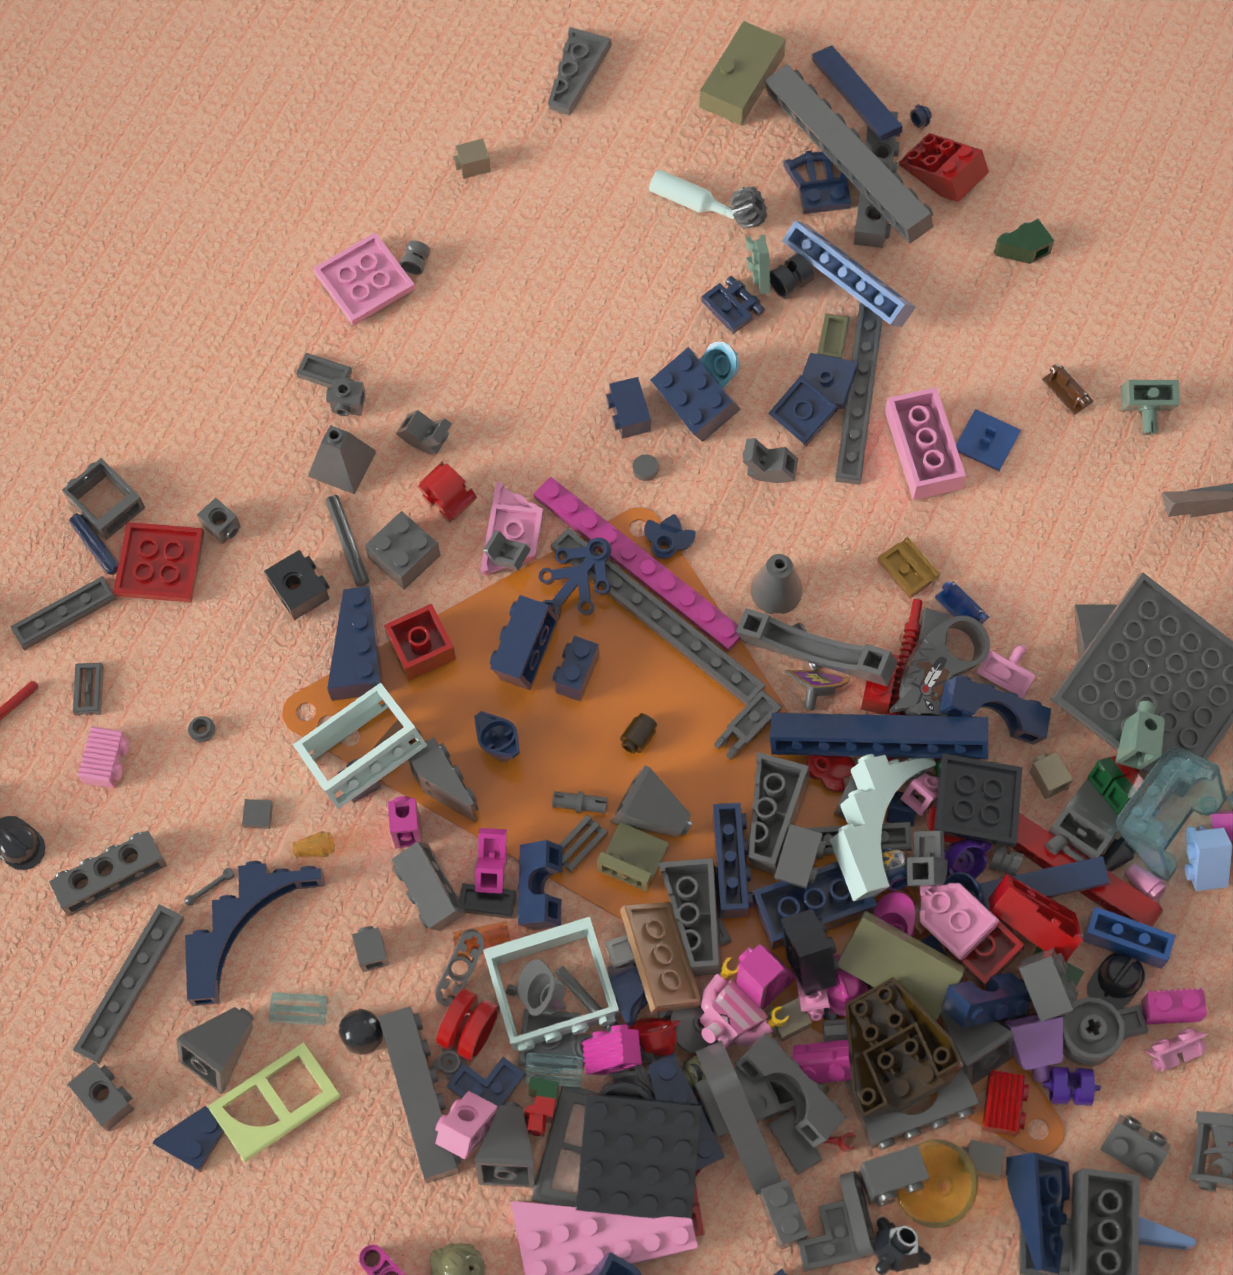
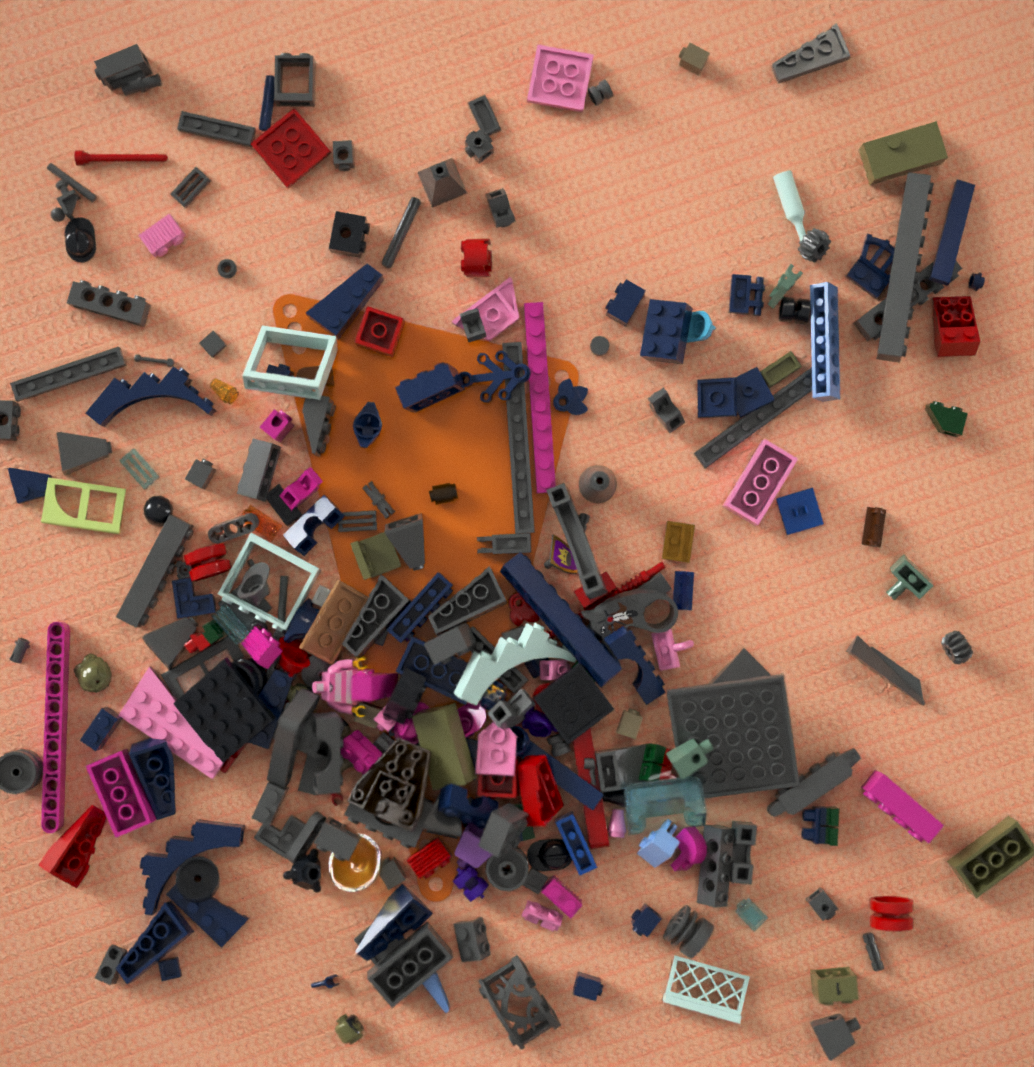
camera: 50 degrees right, 20 degrees up
dark grey brick [365,511,441,590] -> none
bright pink brick [436,1091,498,1159] -> none
dark blue brick [552,636,600,702] -> none

